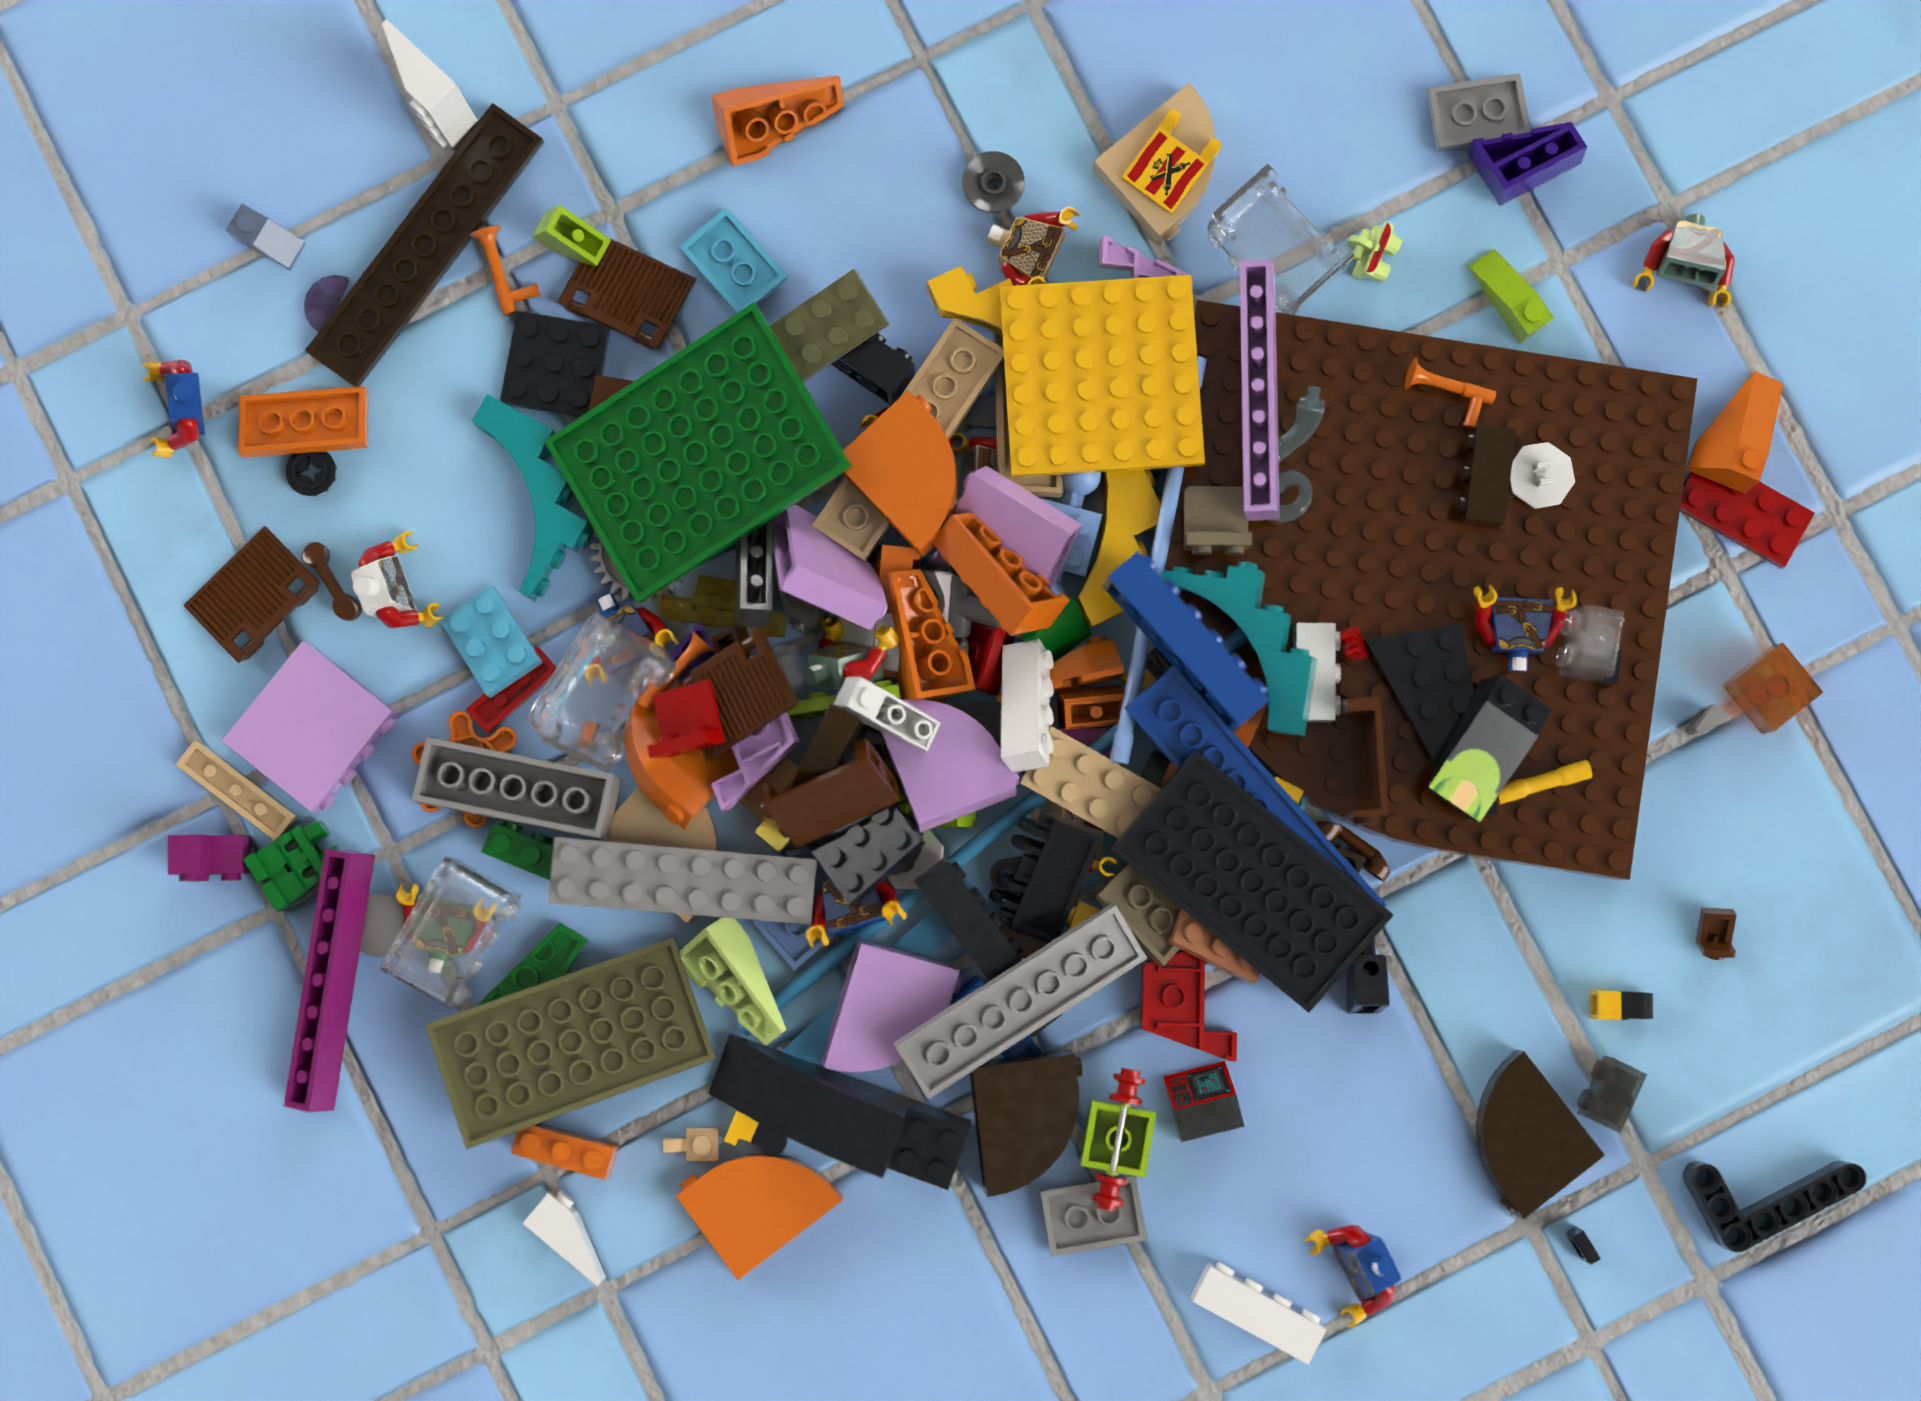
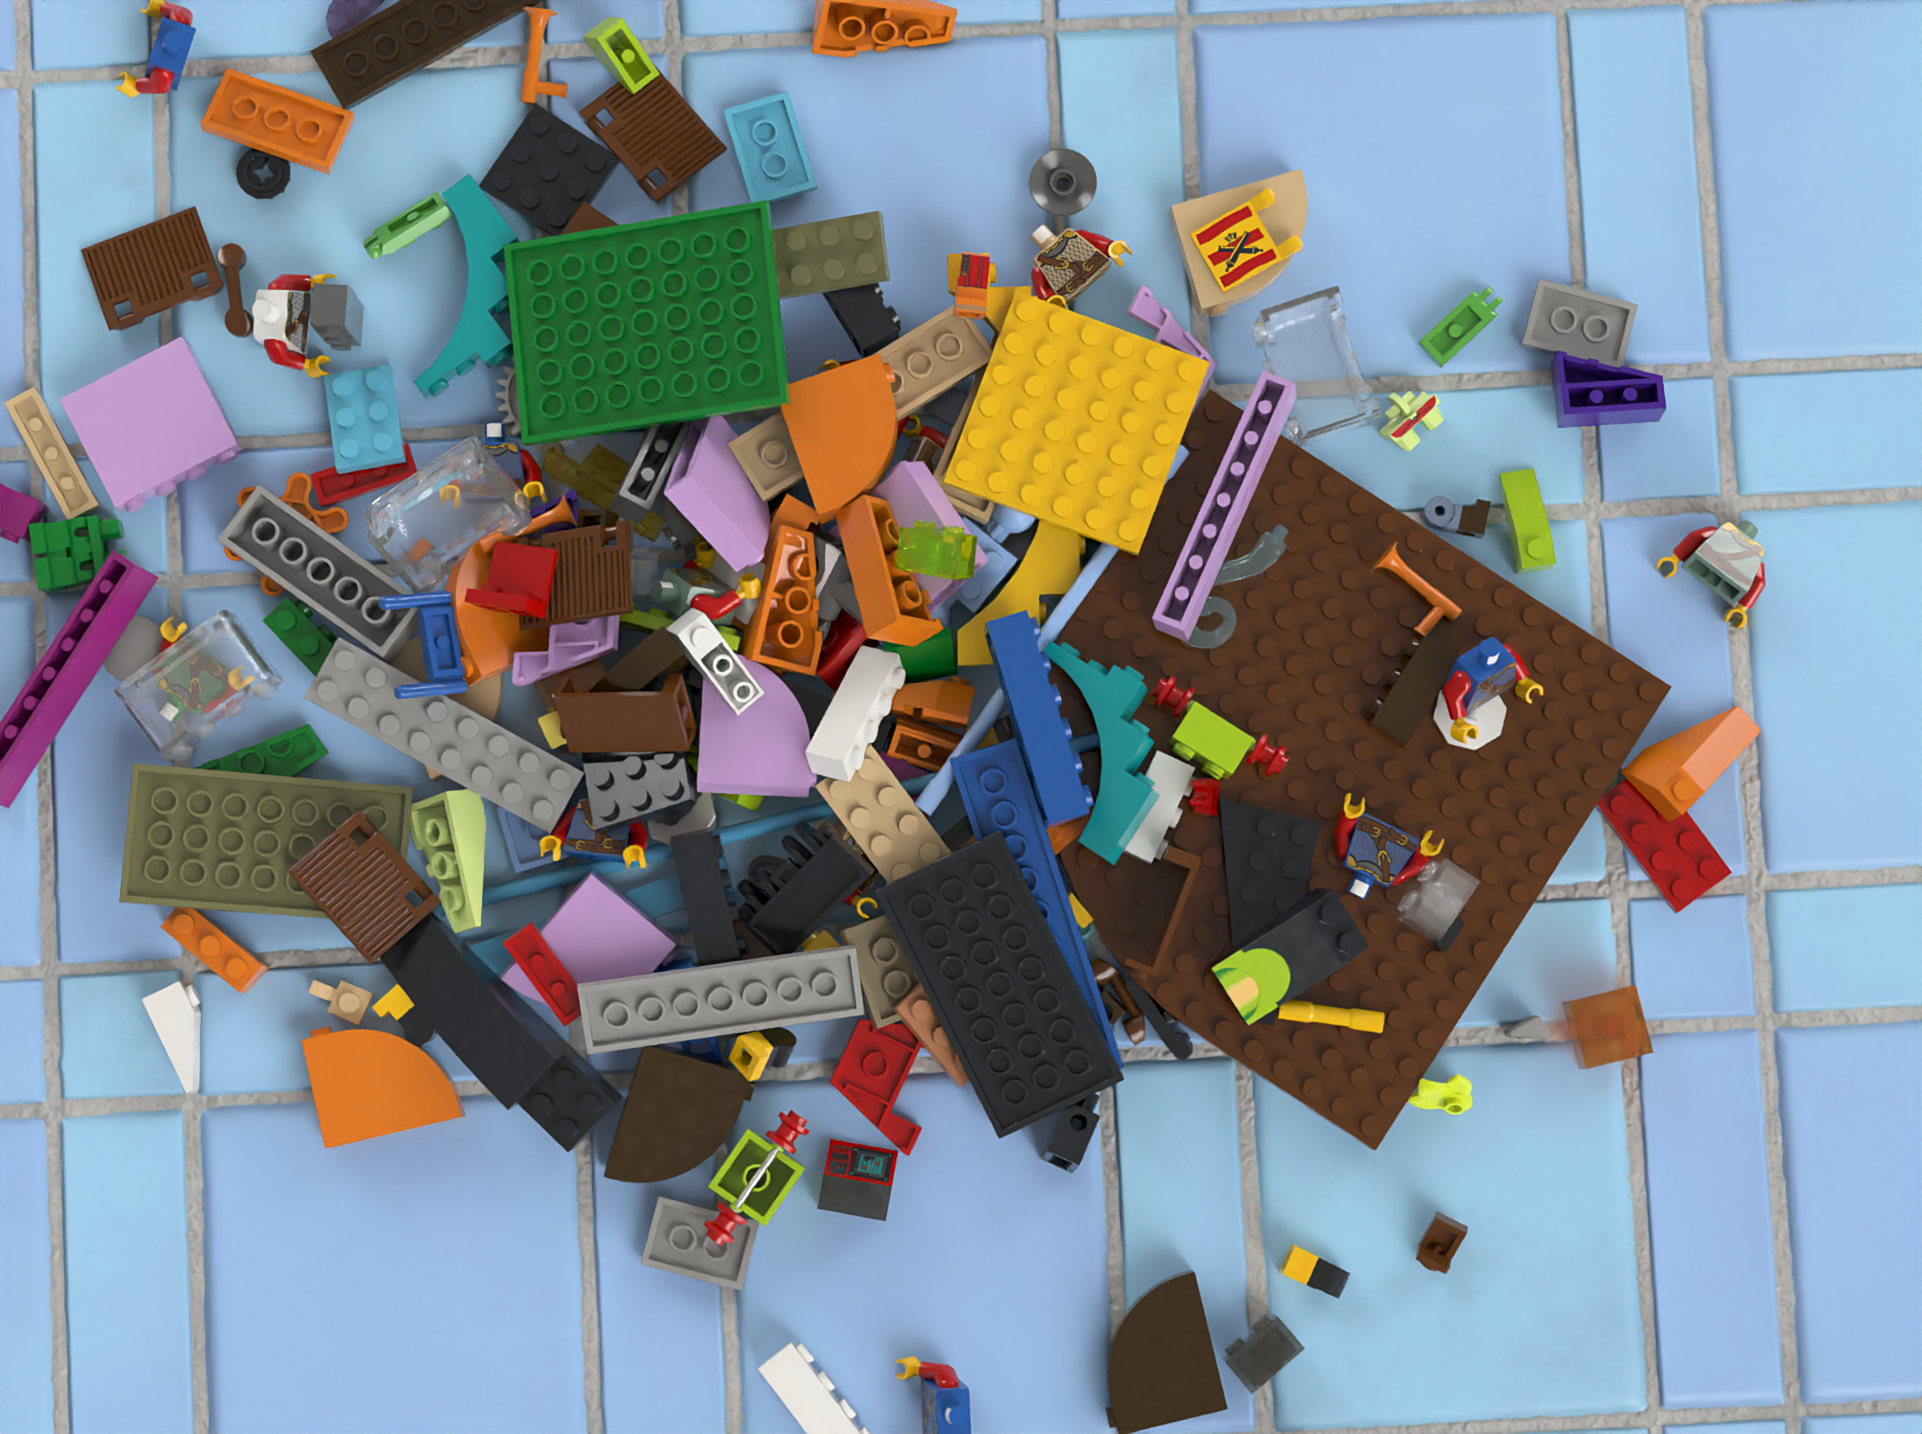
camera: 20 degrees right, 0 degrees up
dark tan bracket [1184,486,1252,555] -> none
none -> reddish brown window [287,809,441,964]
none -> dark grey brick [310,283,364,351]
none -> bright green hinge [363,191,452,259]
none -> blue plate [378,591,467,699]
none -> red plate [503,921,581,1027]
none -> leg [728,1027,797,1081]
none -> clear neon green brick [896,520,977,580]
none -> leg [953,251,990,320]
none -> black hinge [1125,979,1194,1061]
none -> lime brick [1151,675,1289,780]
none -> neon yellow plate [1408,1074,1472,1114]
none -> bright green hinge [1418,286,1503,368]
none -> leg [1422,496,1491,539]
none -> torso [1441,637,1543,744]

